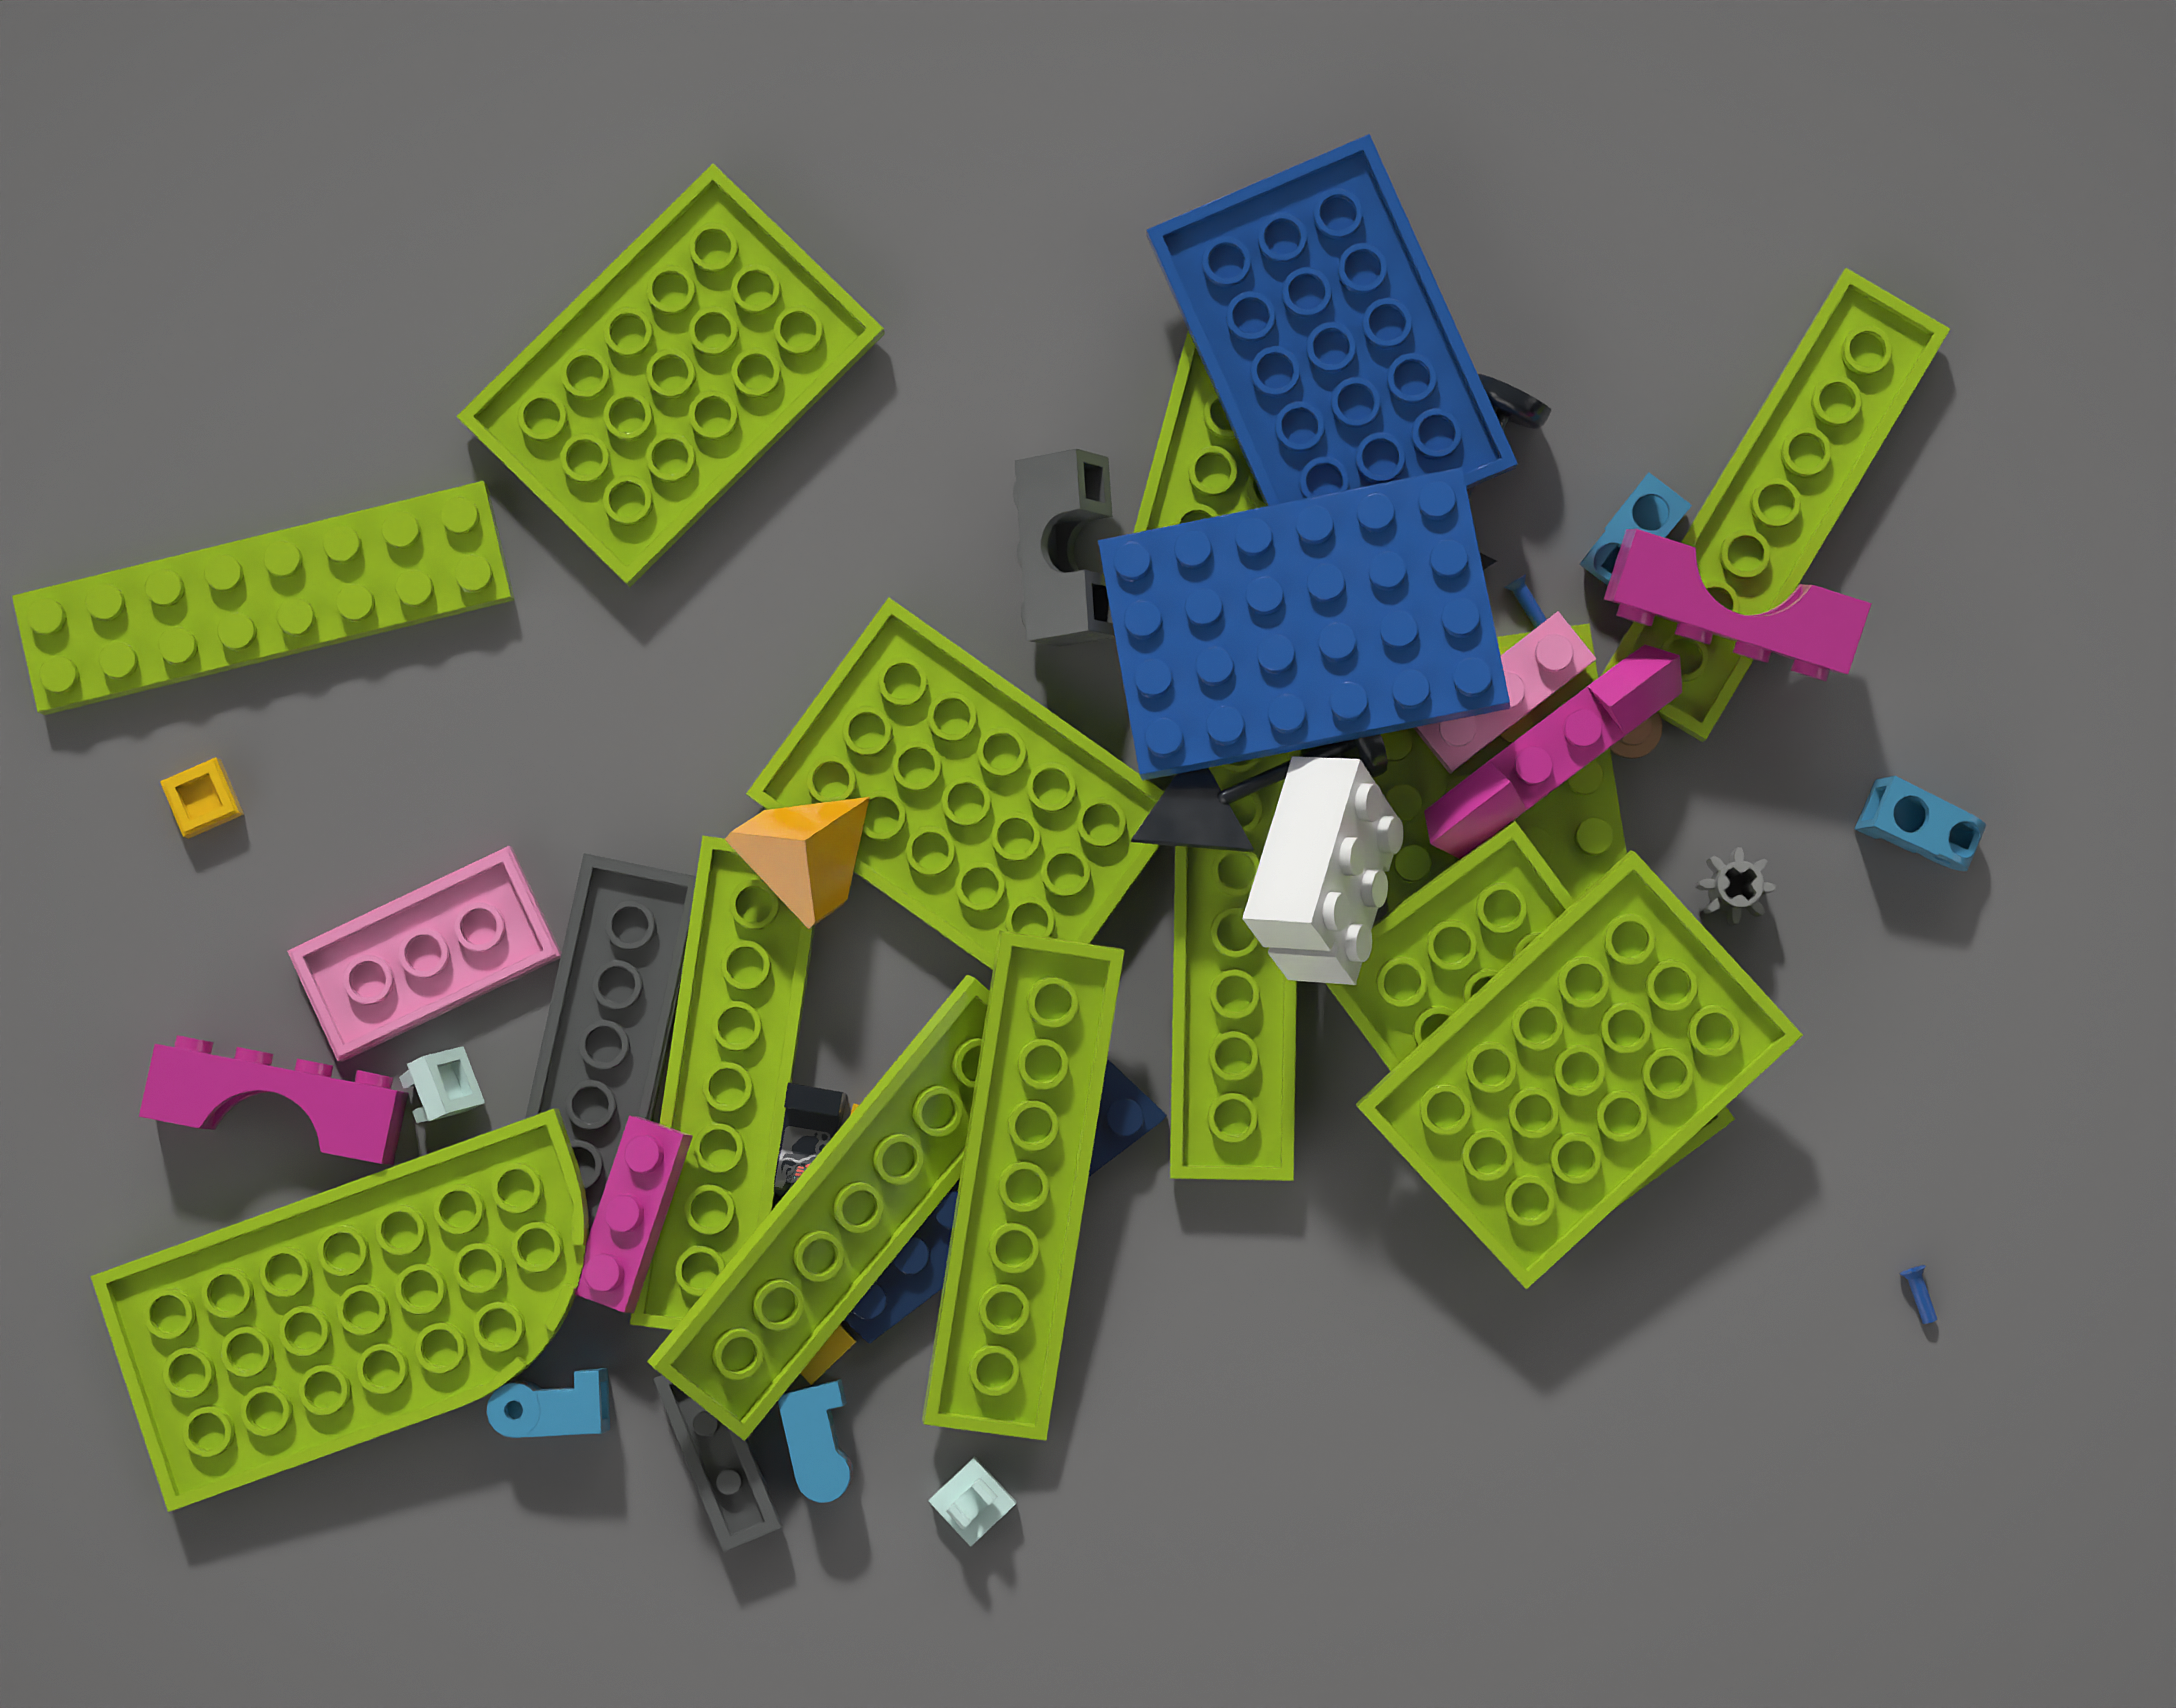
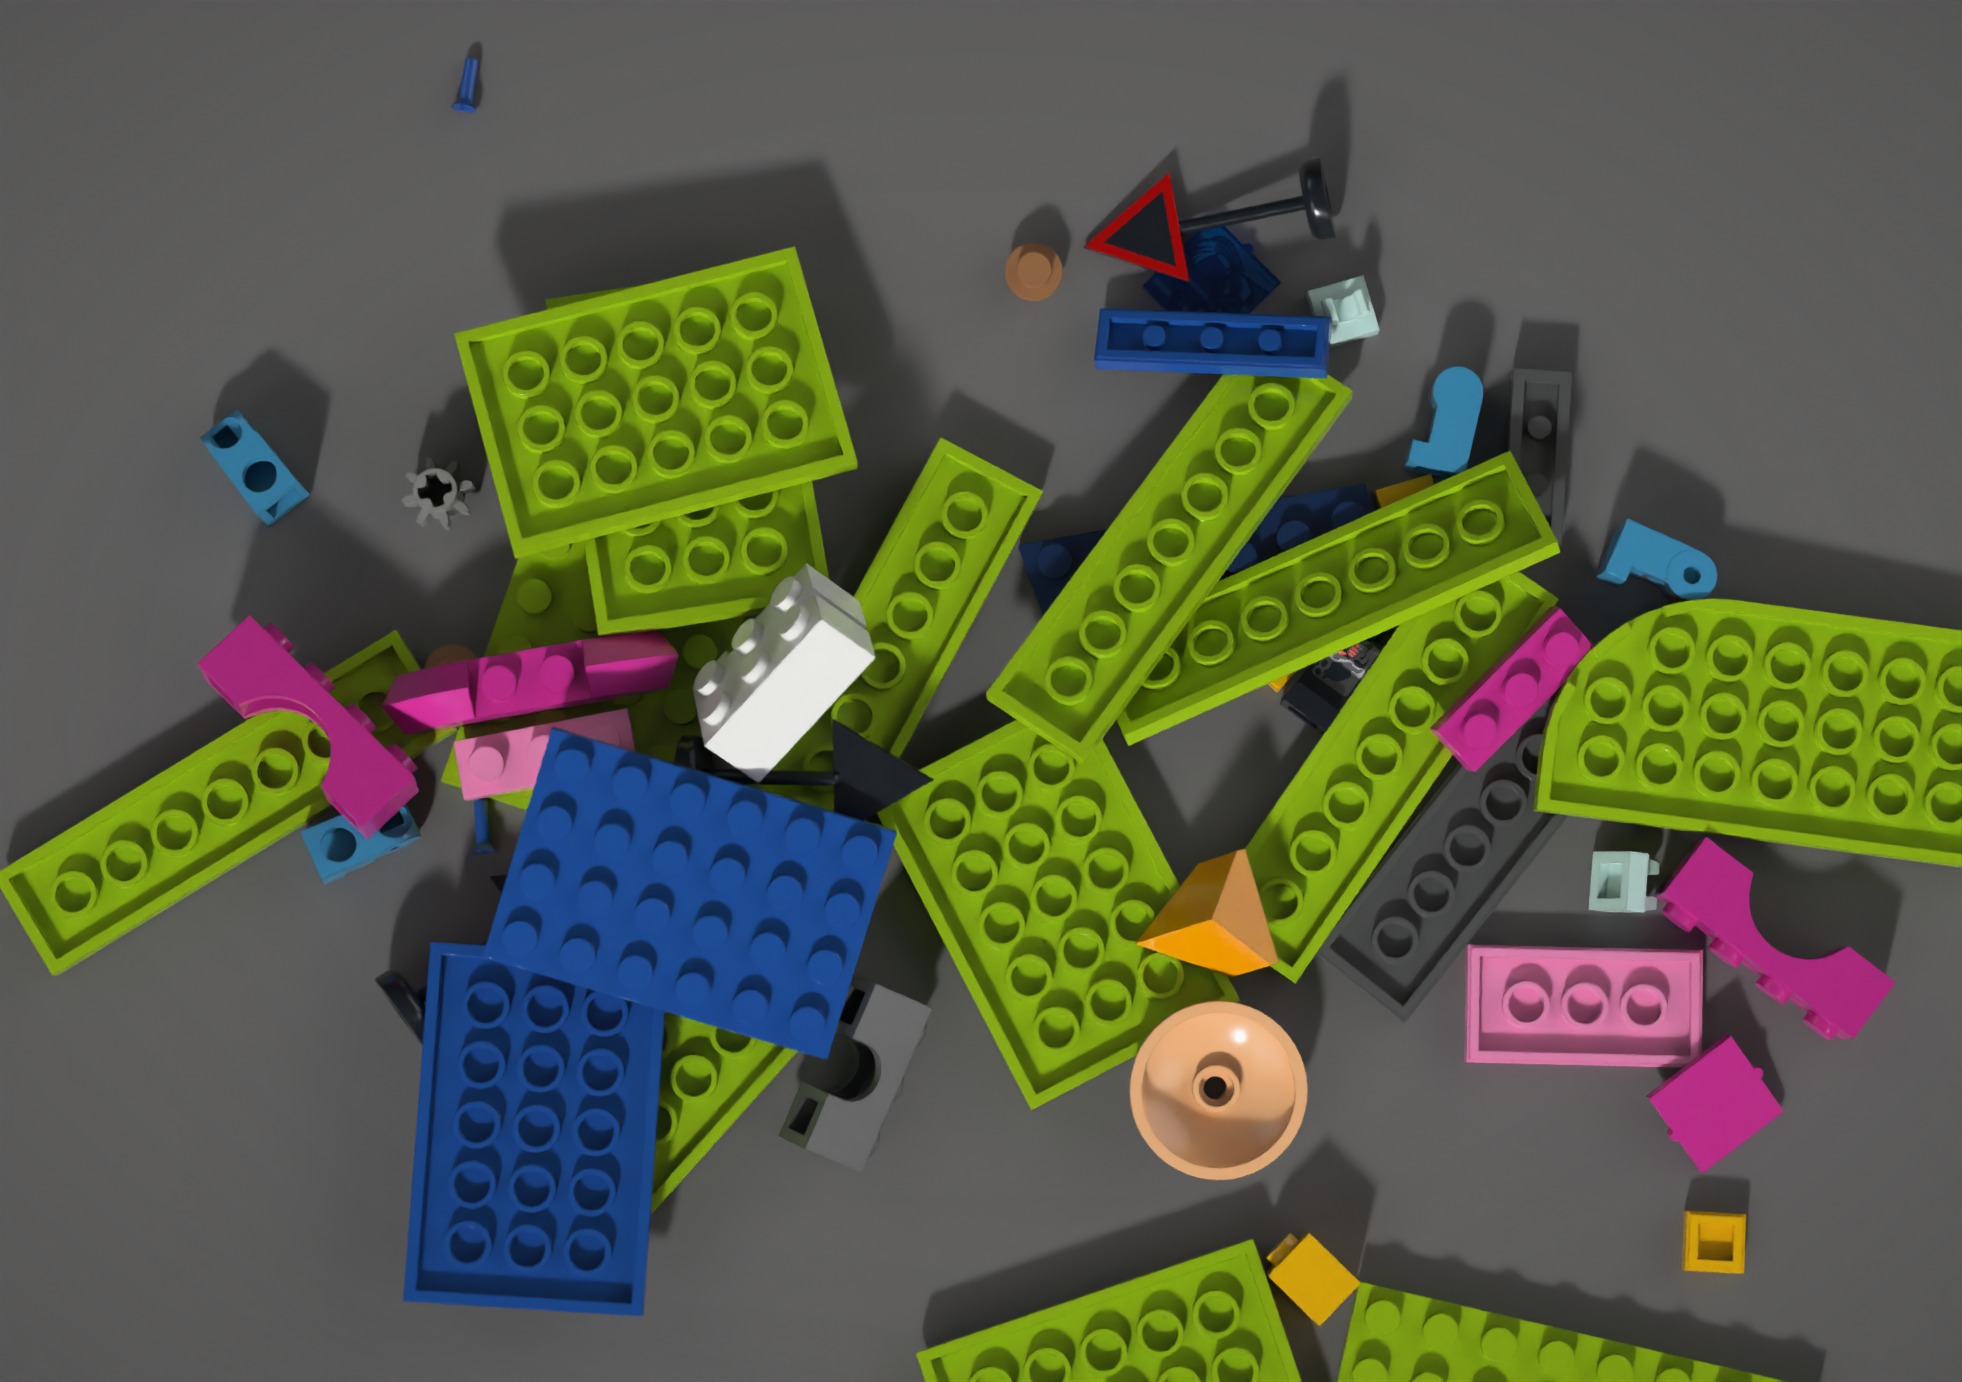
camera: 155 degrees left, 0 degrees up
none -> medium nougat plate [1005,243,1063,301]
none -> black piece [1084,158,1336,283]
none -> blue tile [1094,308,1332,379]
none -> light nougat dish [1129,1001,1308,1180]
none -> clear blue piece [1142,227,1281,314]
none -> yellow brick [1265,1231,1361,1326]
none -> dark pink piece [1646,1034,1784,1173]

